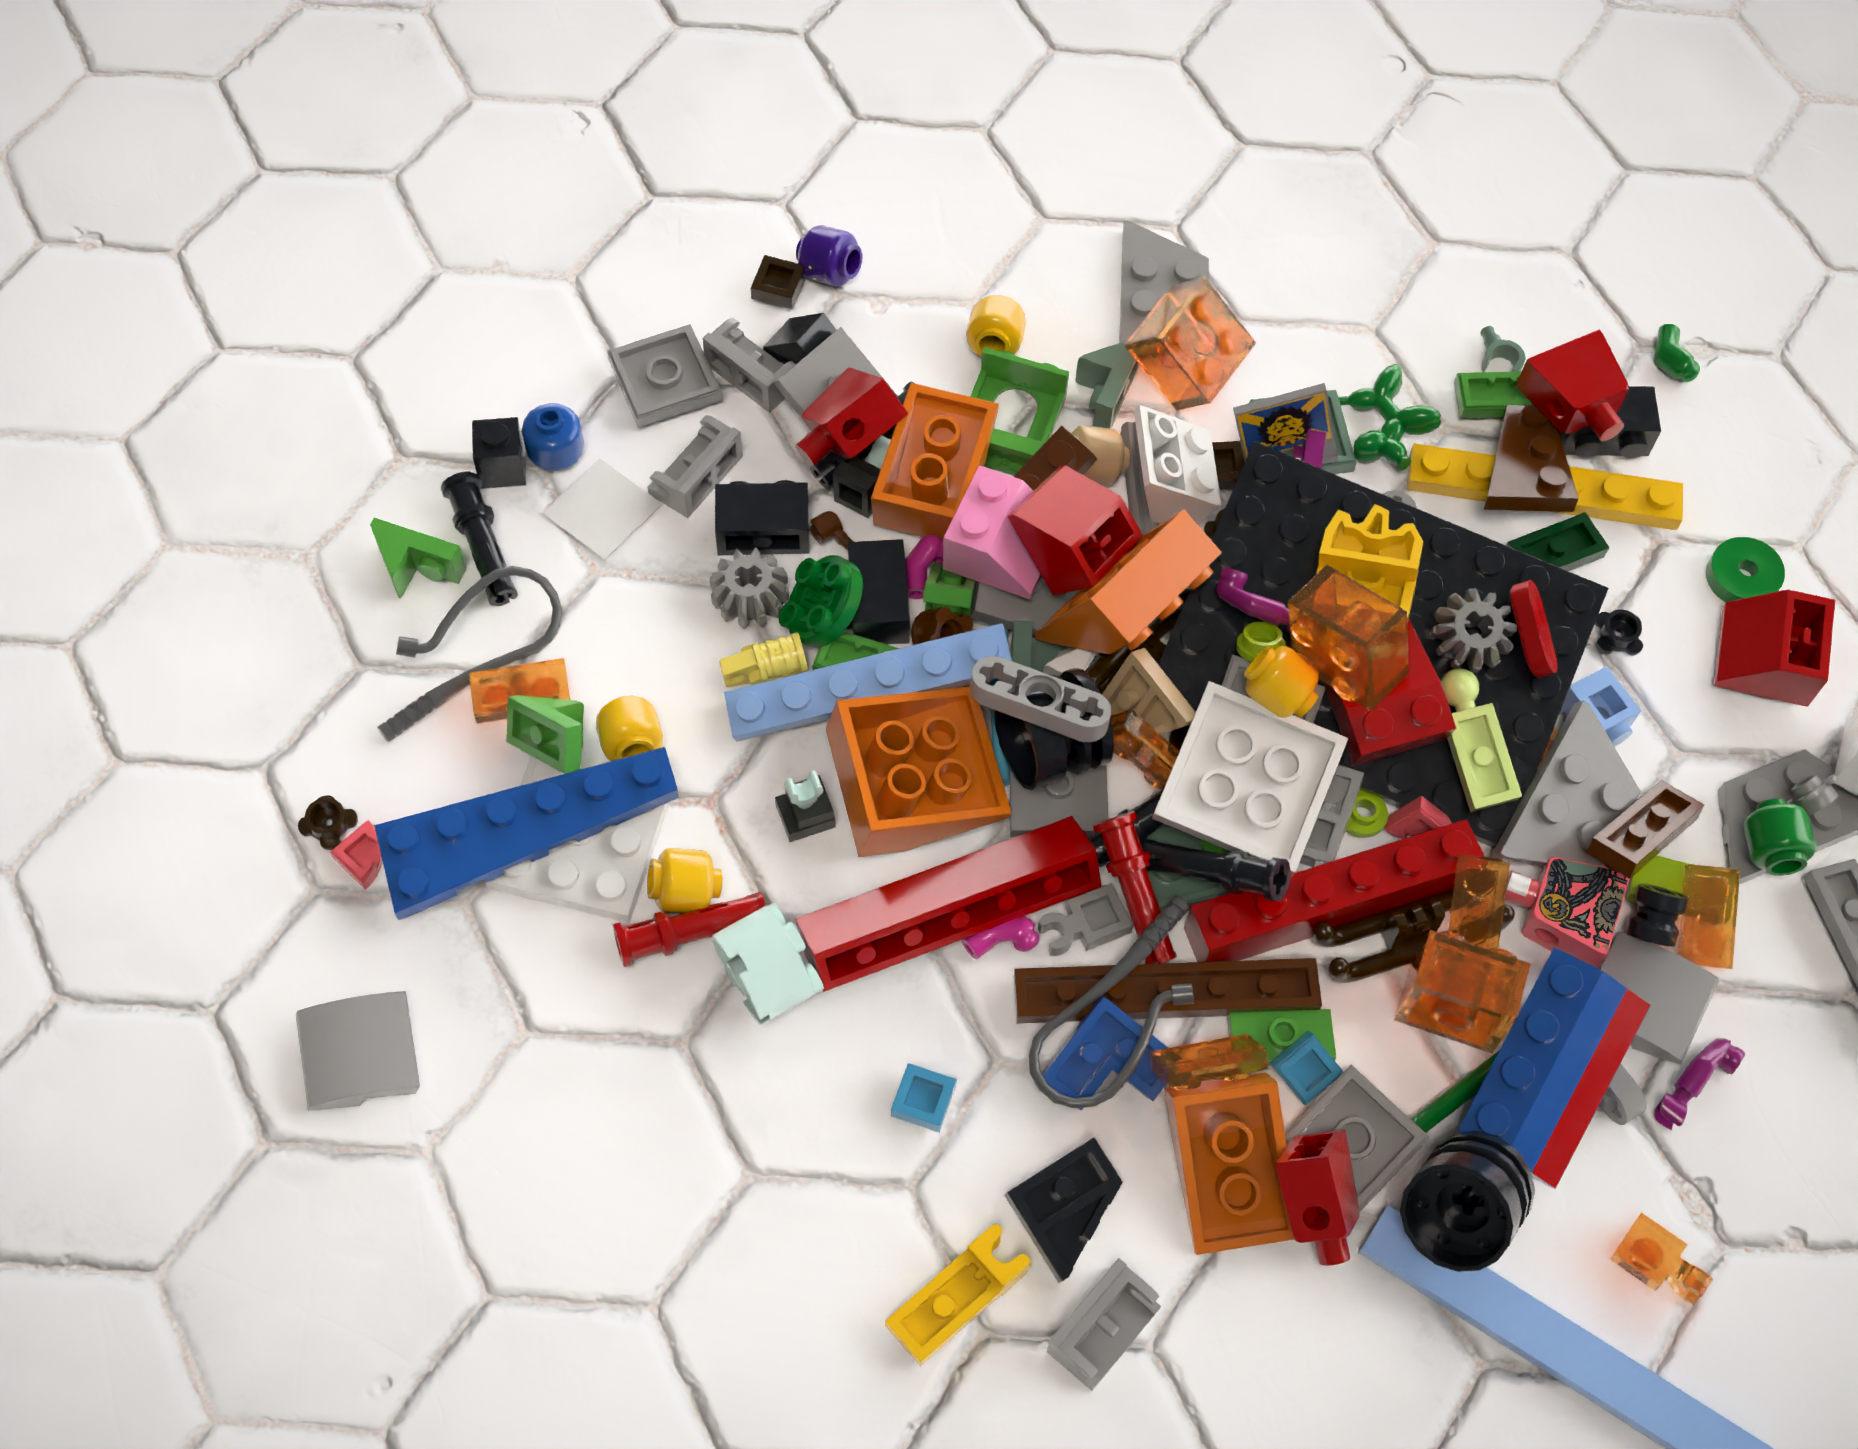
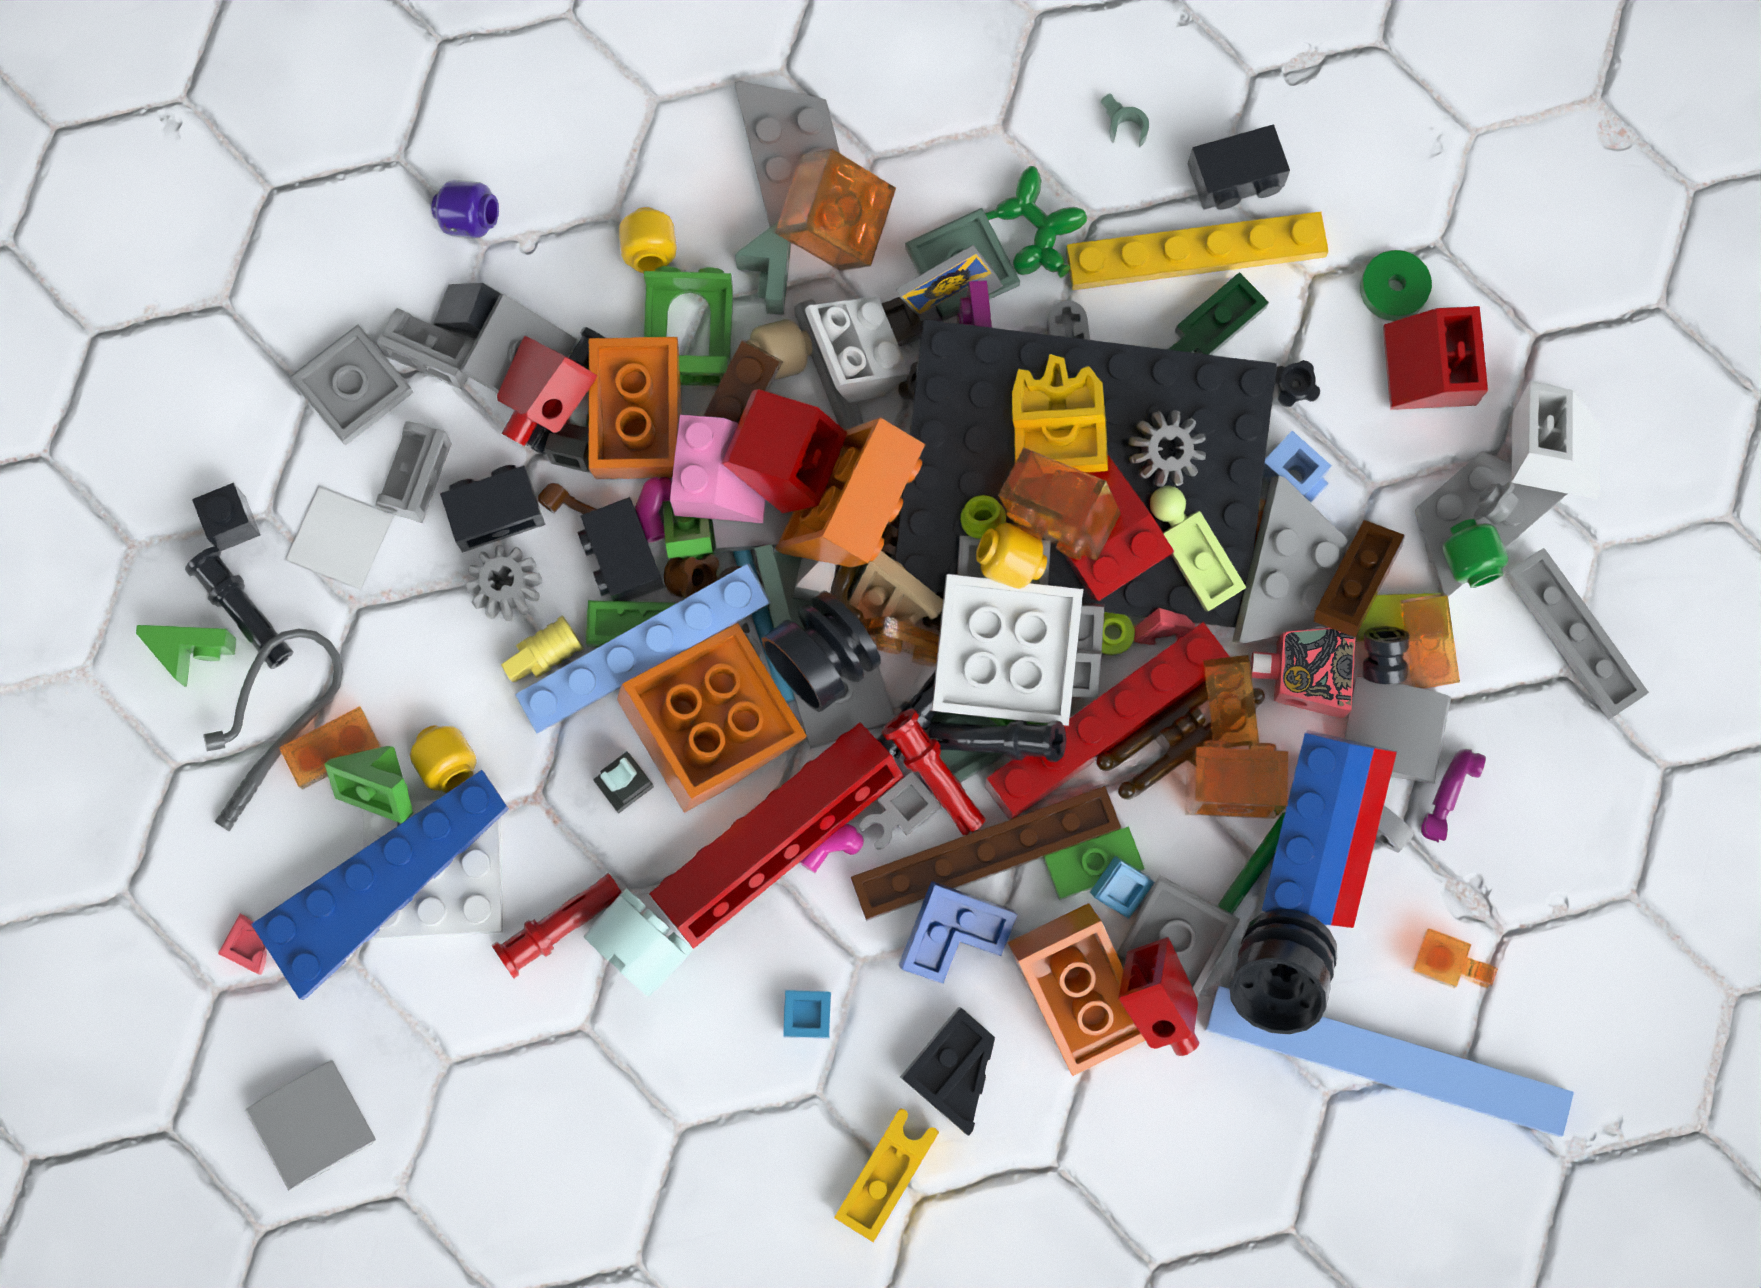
camera: 15 degrees left, 15 degrees up
dark brown plate [298,795,358,850] -> none
blue head [521,403,584,471] -> none
yellow head [647,848,723,914] -> none
dark brown plate [750,255,805,309] -> none
green tile [779,555,863,648] -> none
light grey beam [970,656,1111,742] -> none
dark grey piece [1028,895,1194,1108] -> none
light grey hinge [1046,1258,1161,1391] -> none
clear orange plate [1150,1034,1268,1090] -> none
magenta arm [1216,567,1319,636] -> none
bright green plate [1454,371,1533,419] -> none
reddish brown wing [1483,405,1579,512] -> none
red tile [1510,580,1558,678] -> none
red torso [1516,329,1629,441] -> none
green arm [1654,324,1700,383] -> none

